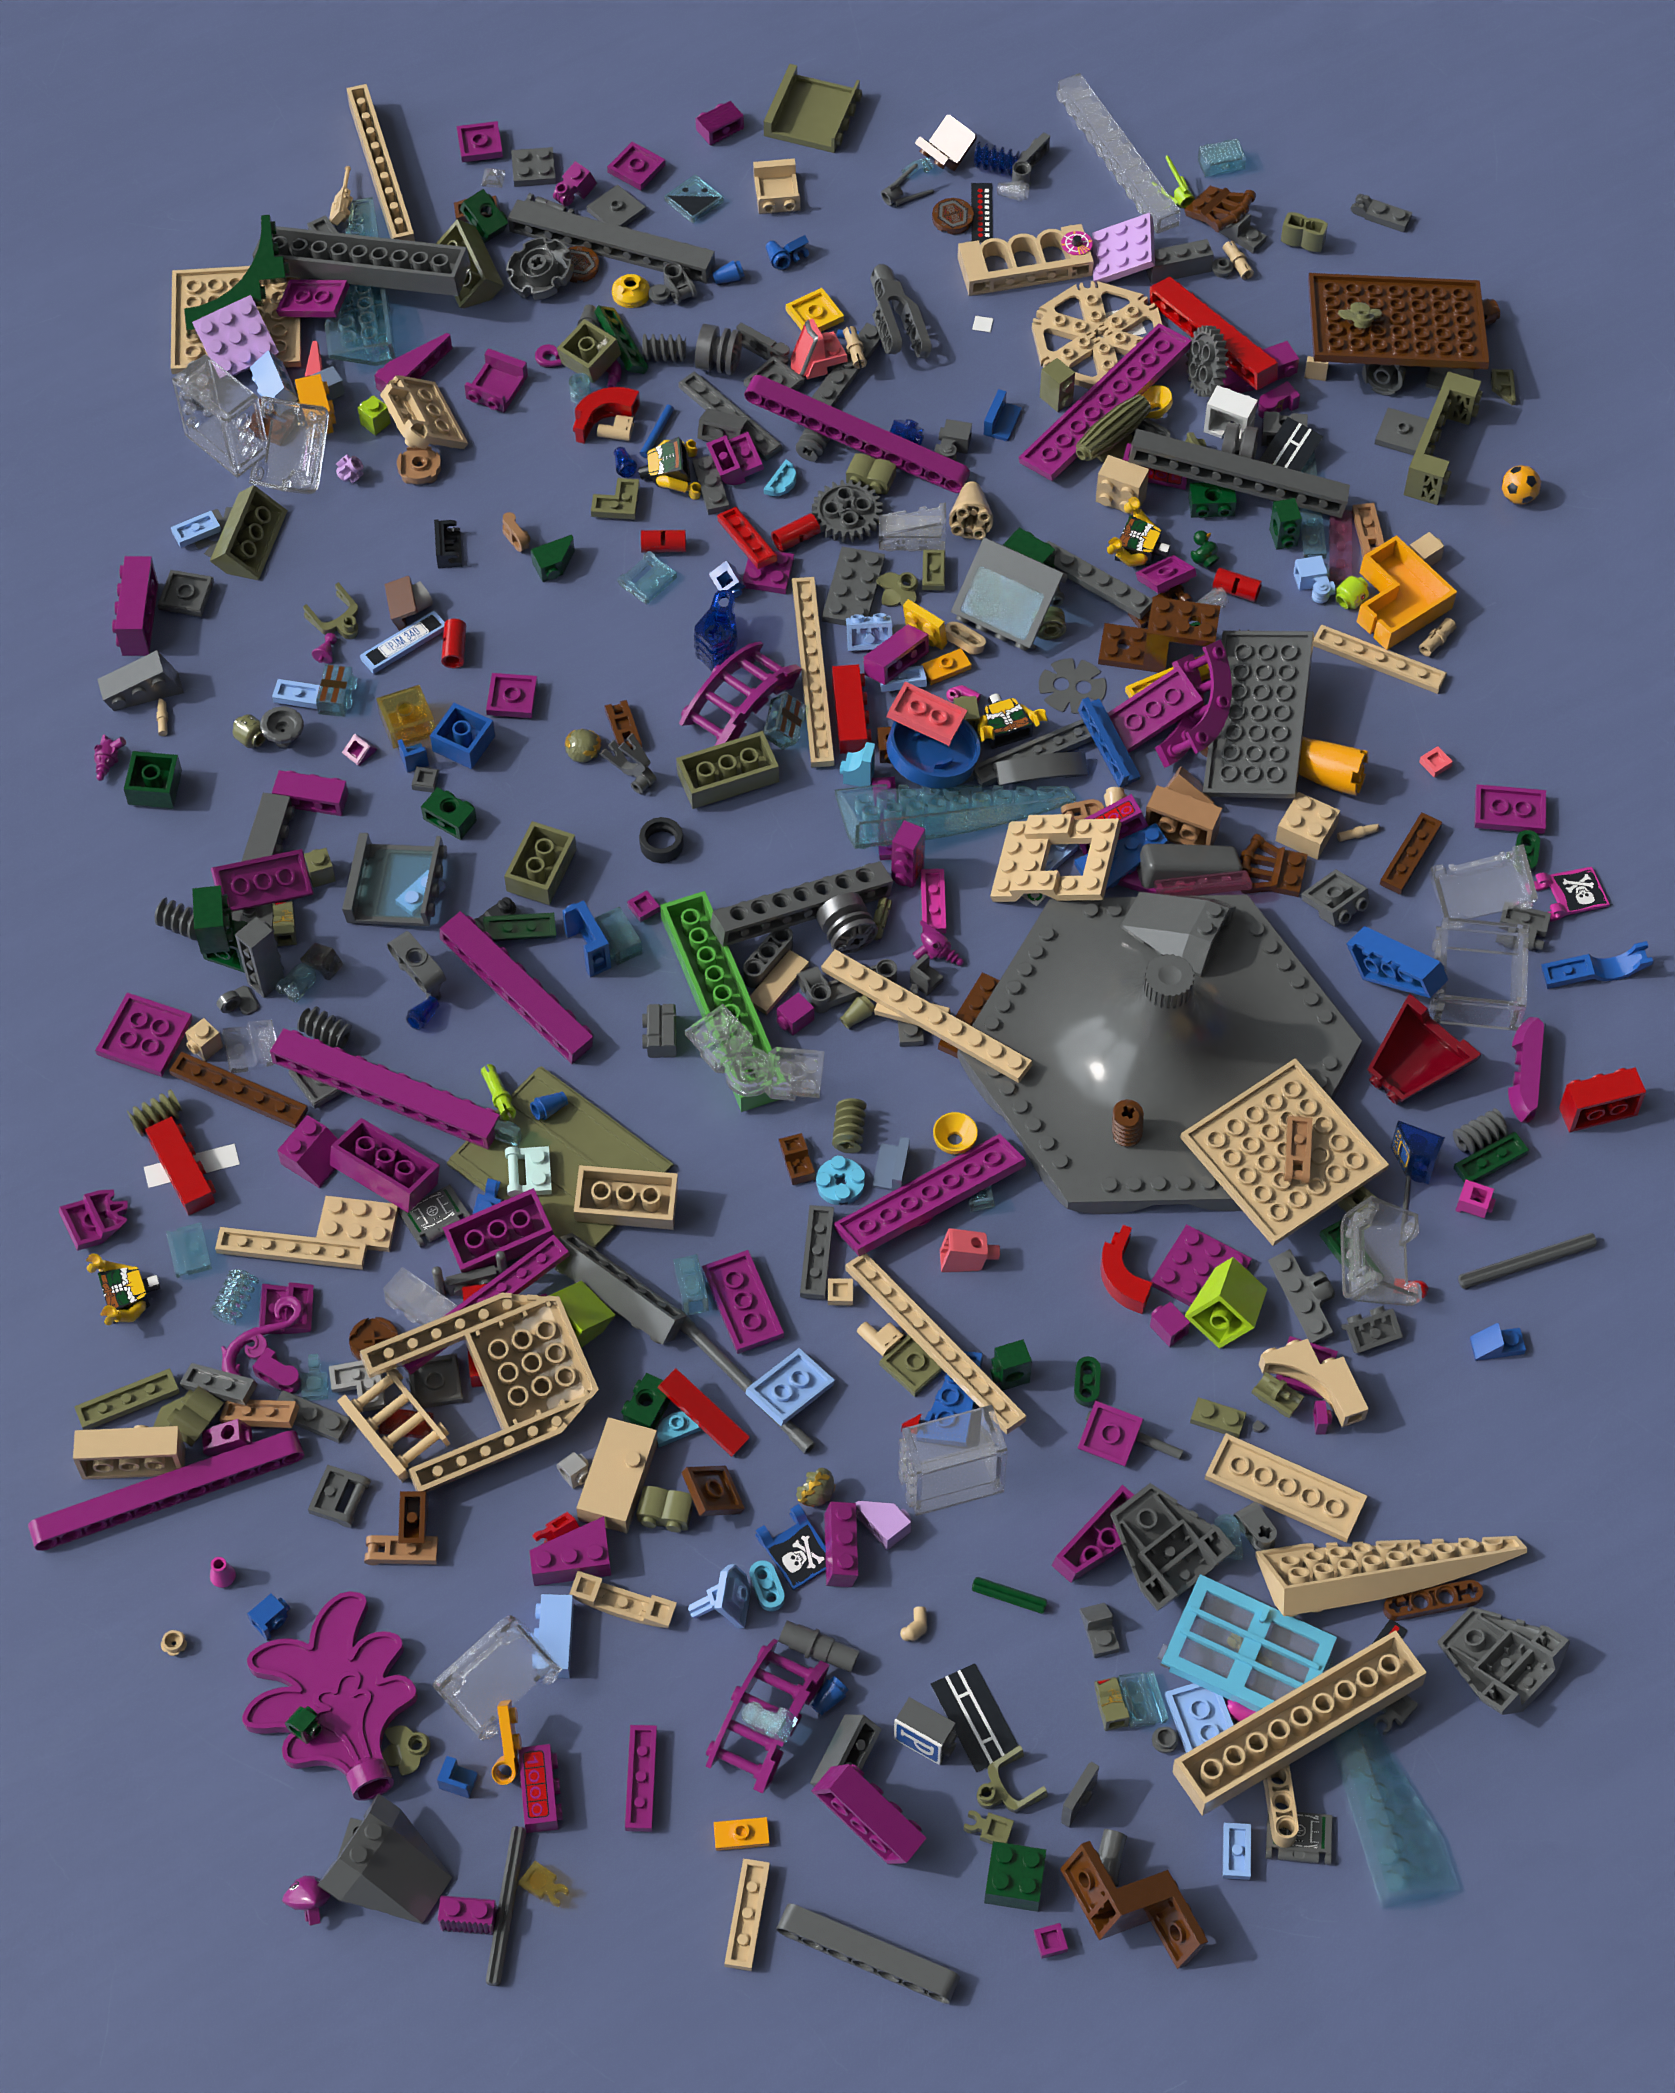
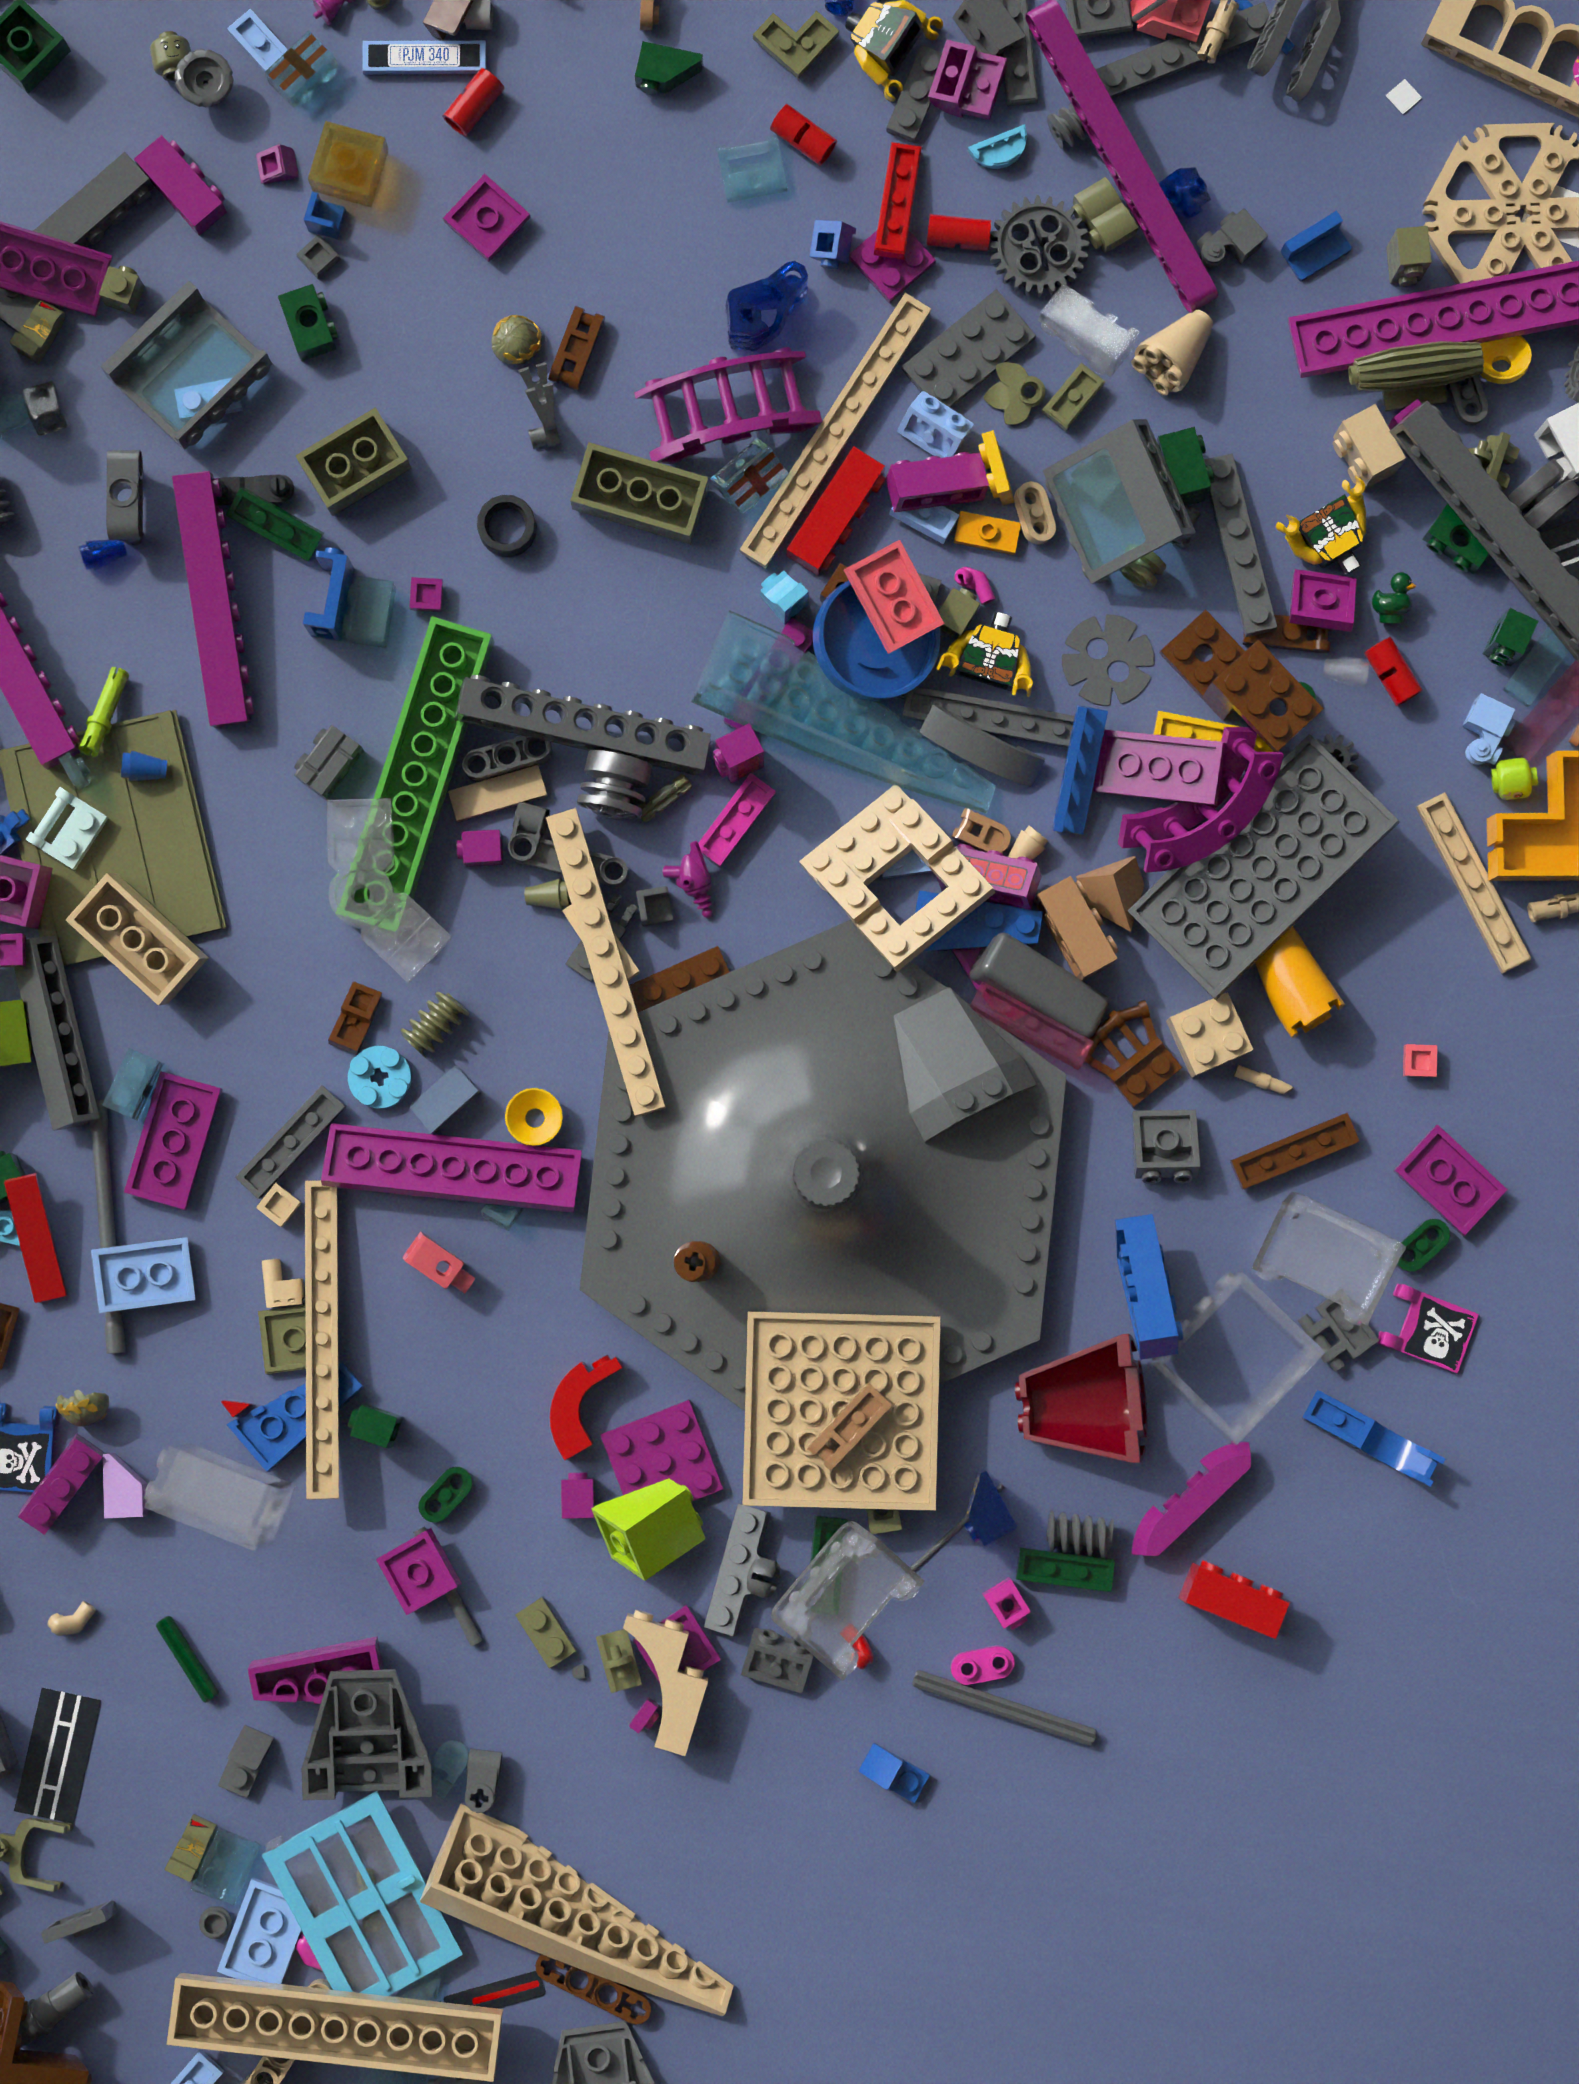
camera: 35 degrees right, 25 degrees up
blue brick [430,703,495,769] -> none
tan plate [1205,1433,1367,1543] -> none
none -> dark pink plate [951,1645,1014,1685]

